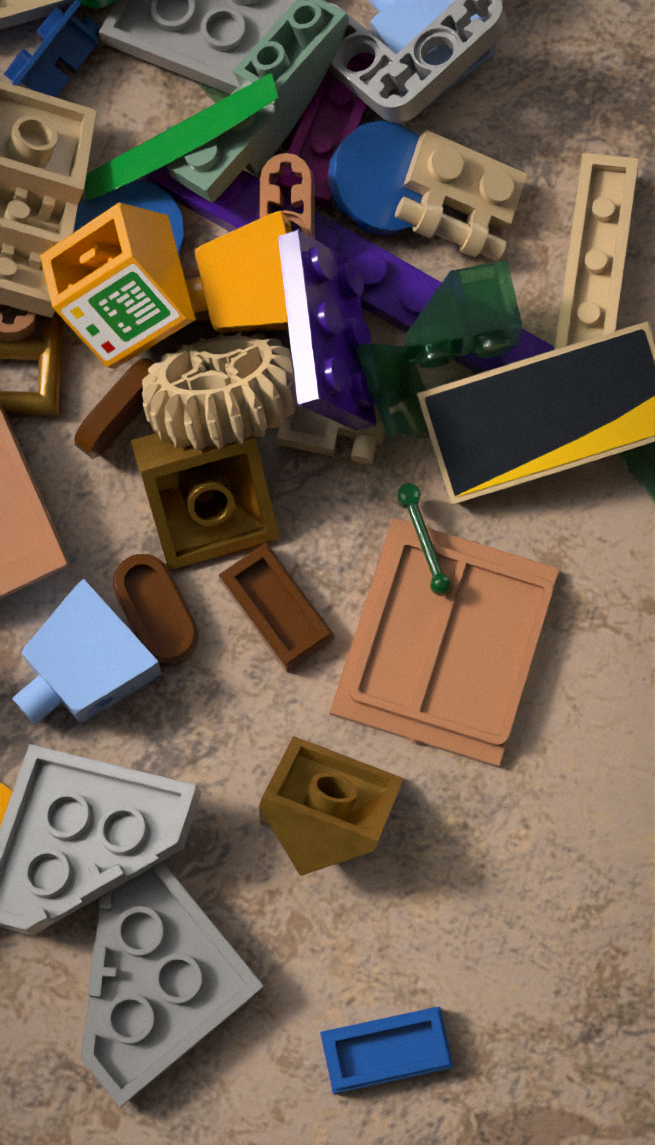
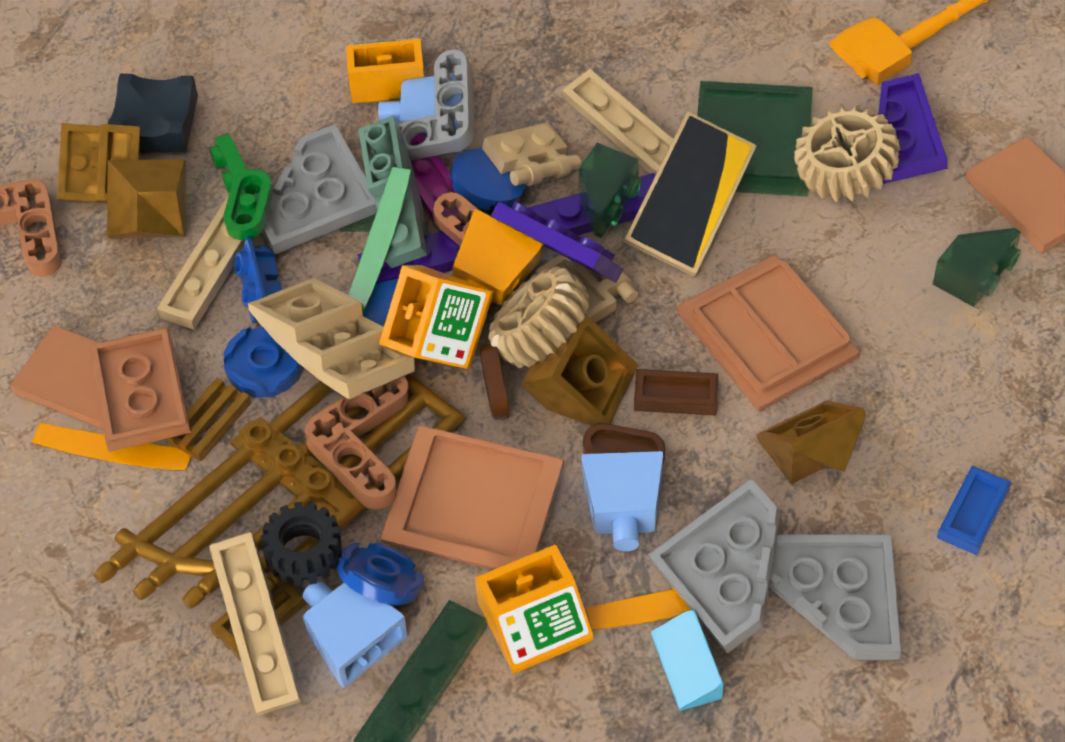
camera: 45 degrees left, 20 degrees down
clear green piece [355,343,430,438] -> none
dark green hinge [397,483,453,596] -> none

